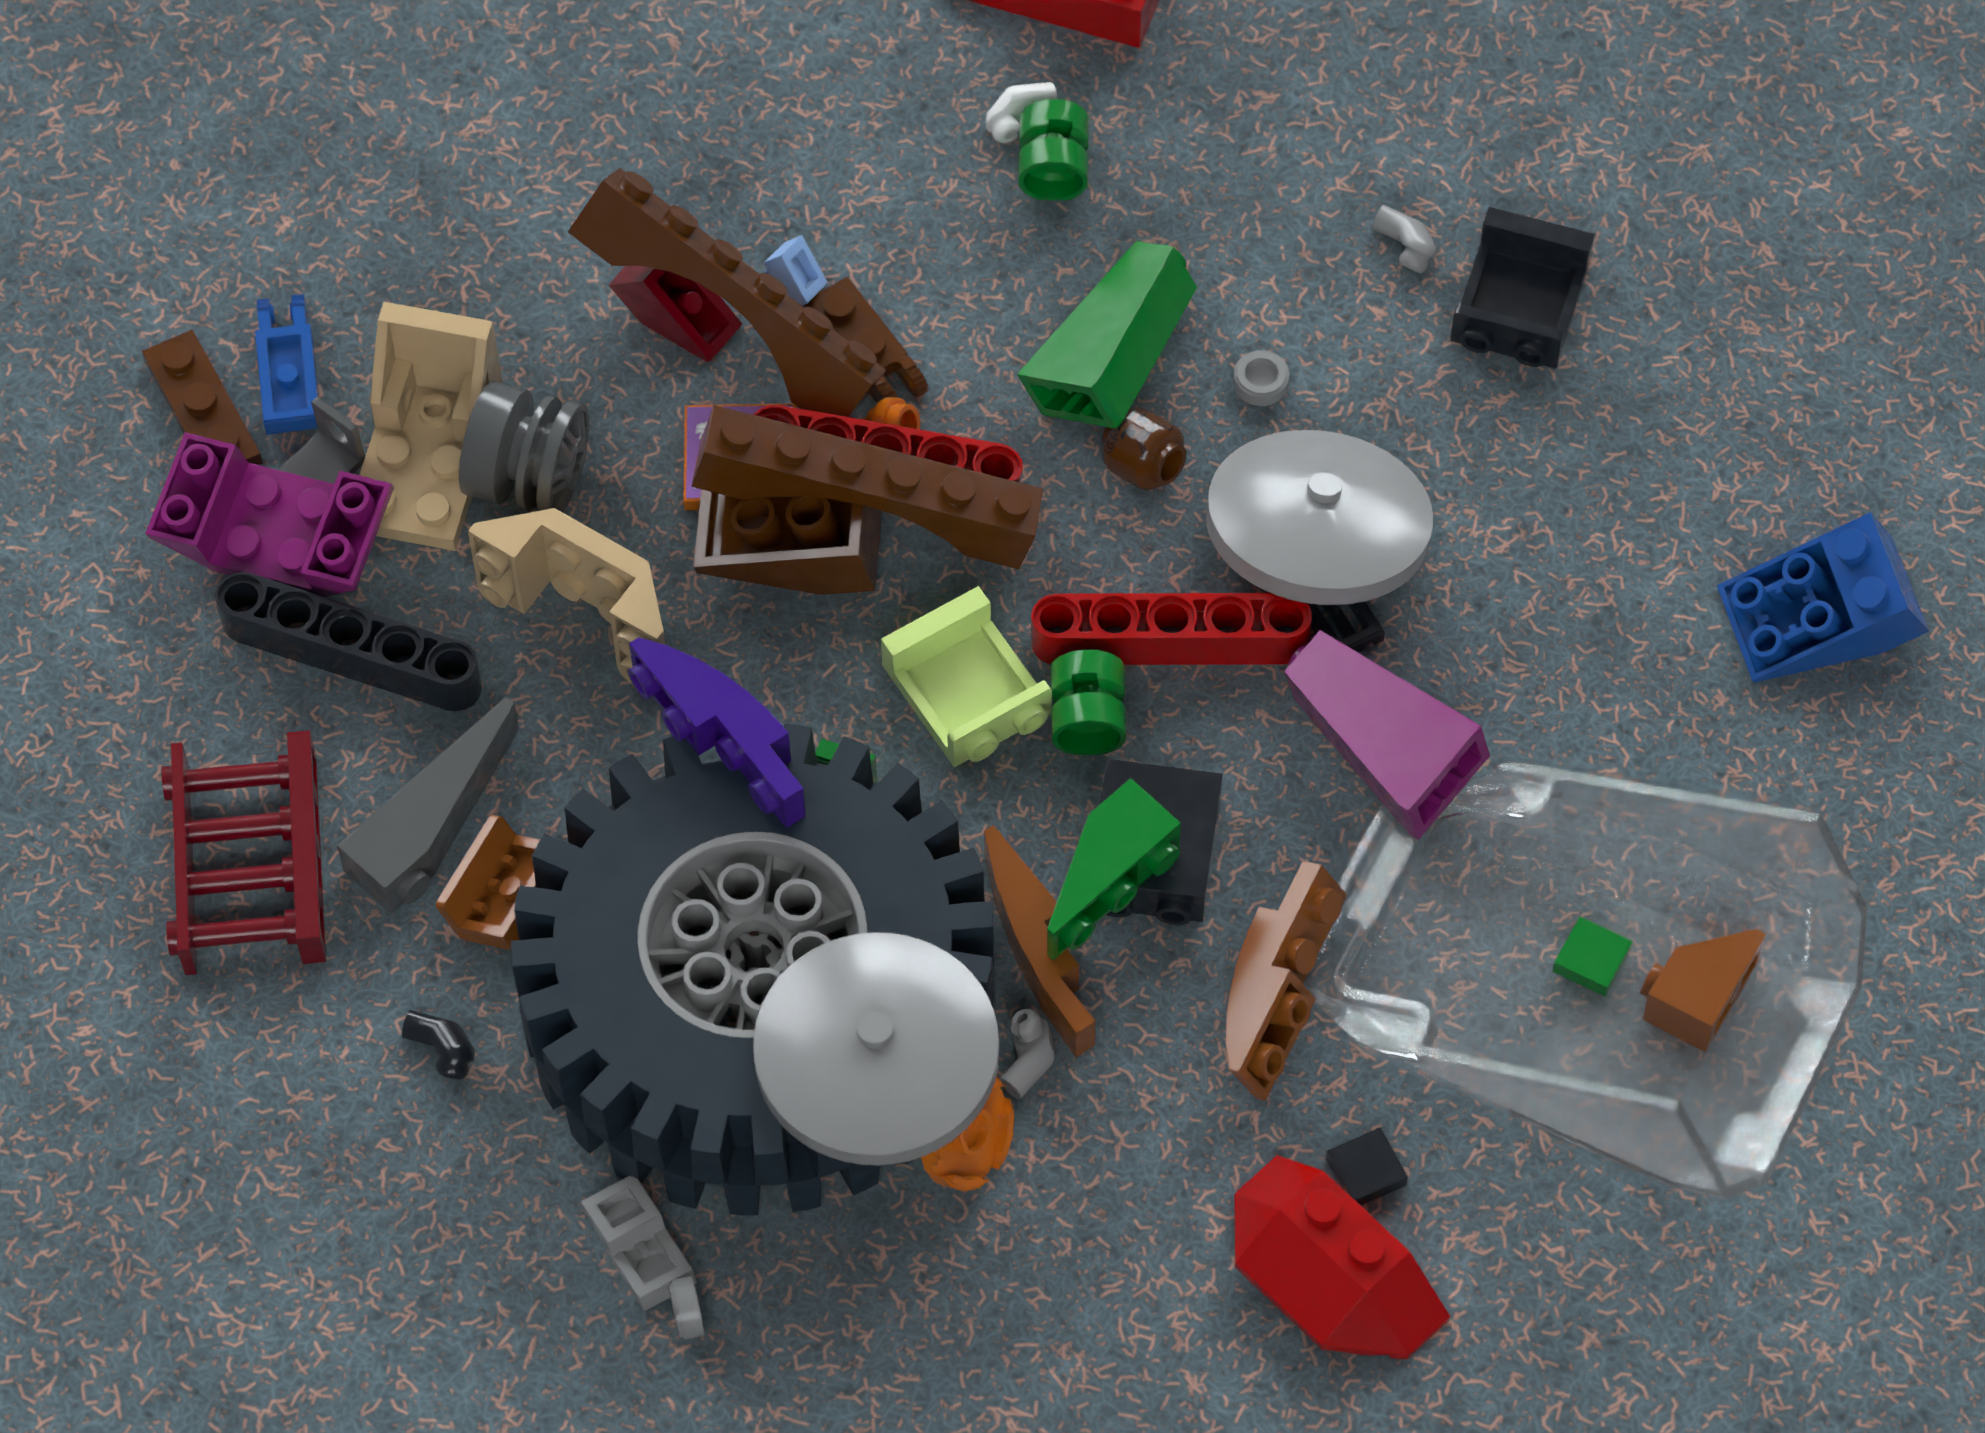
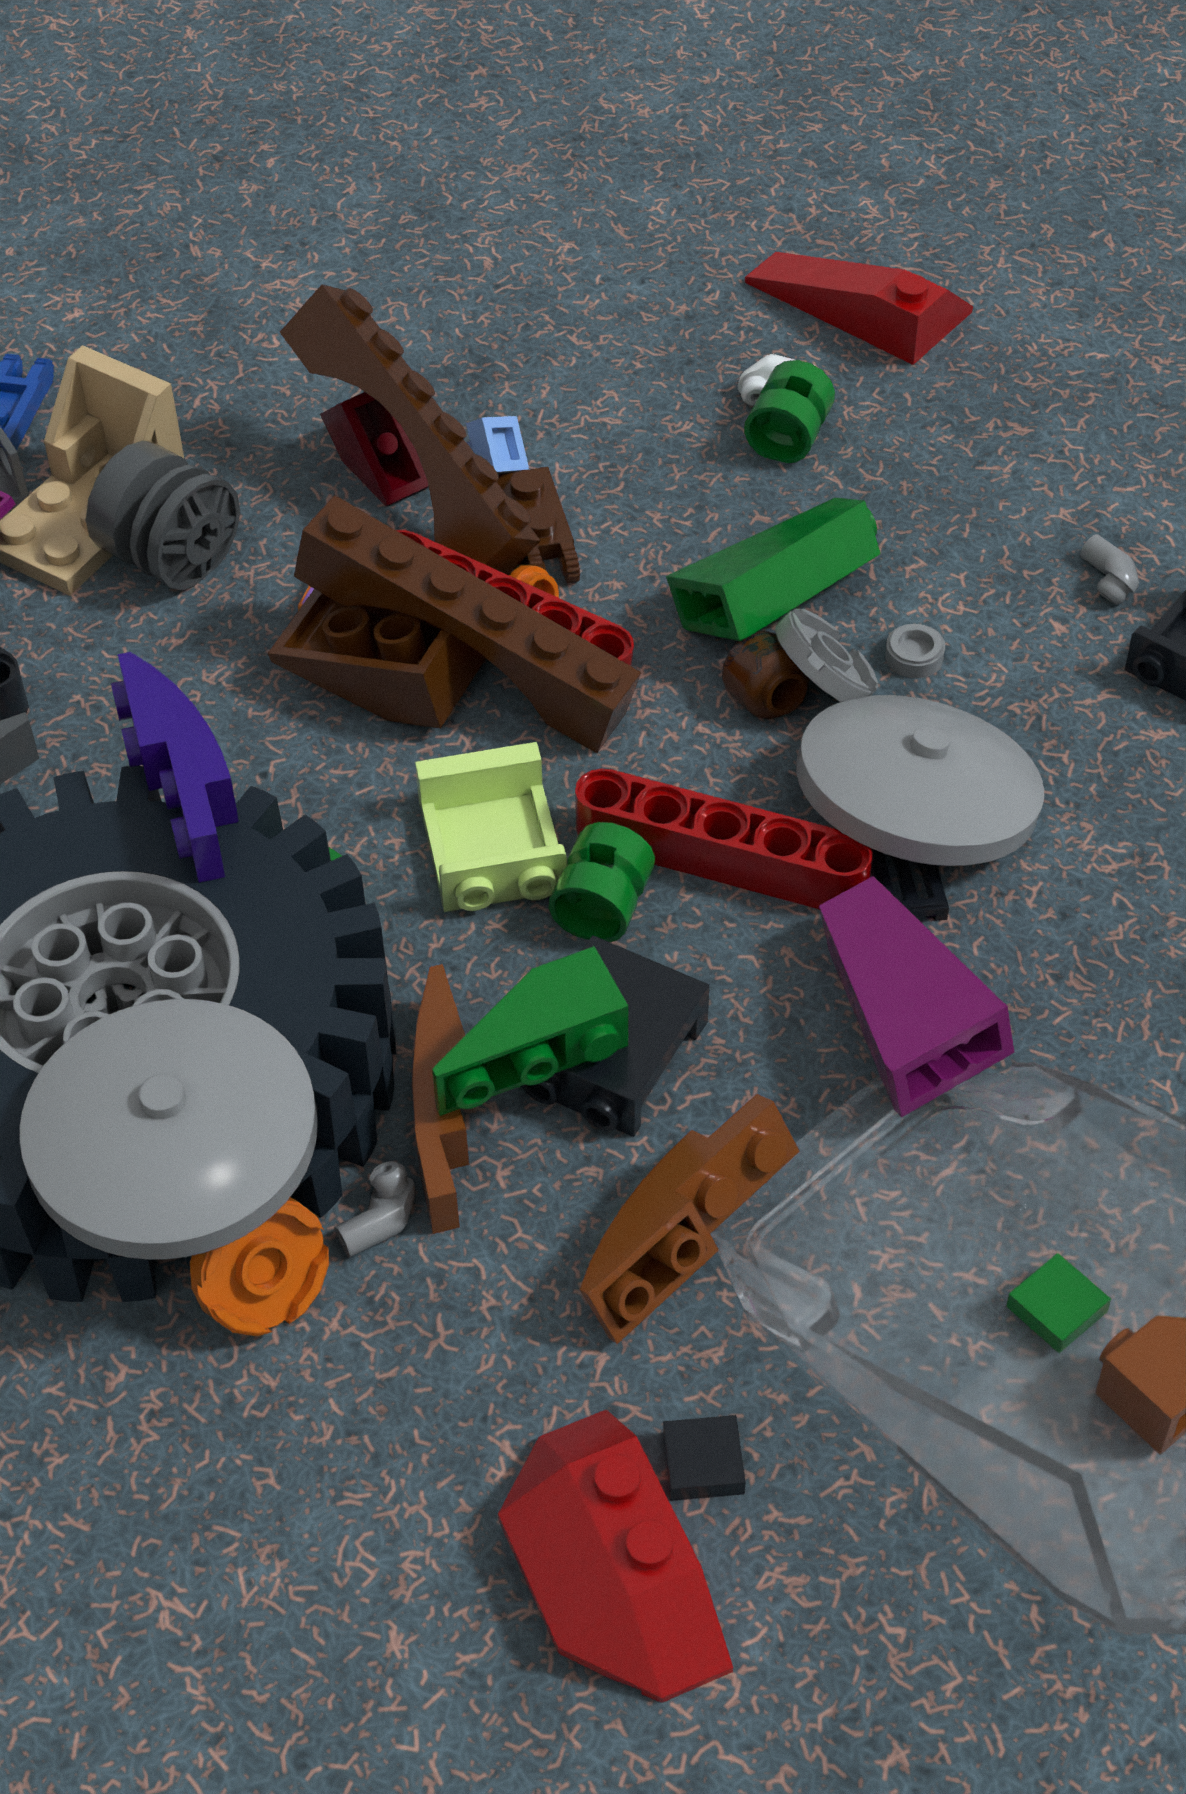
camera: 20 degrees right, 10 degrees down
tan slope [468,508,665,685] -> none
none -> light grey tile [775,609,878,702]

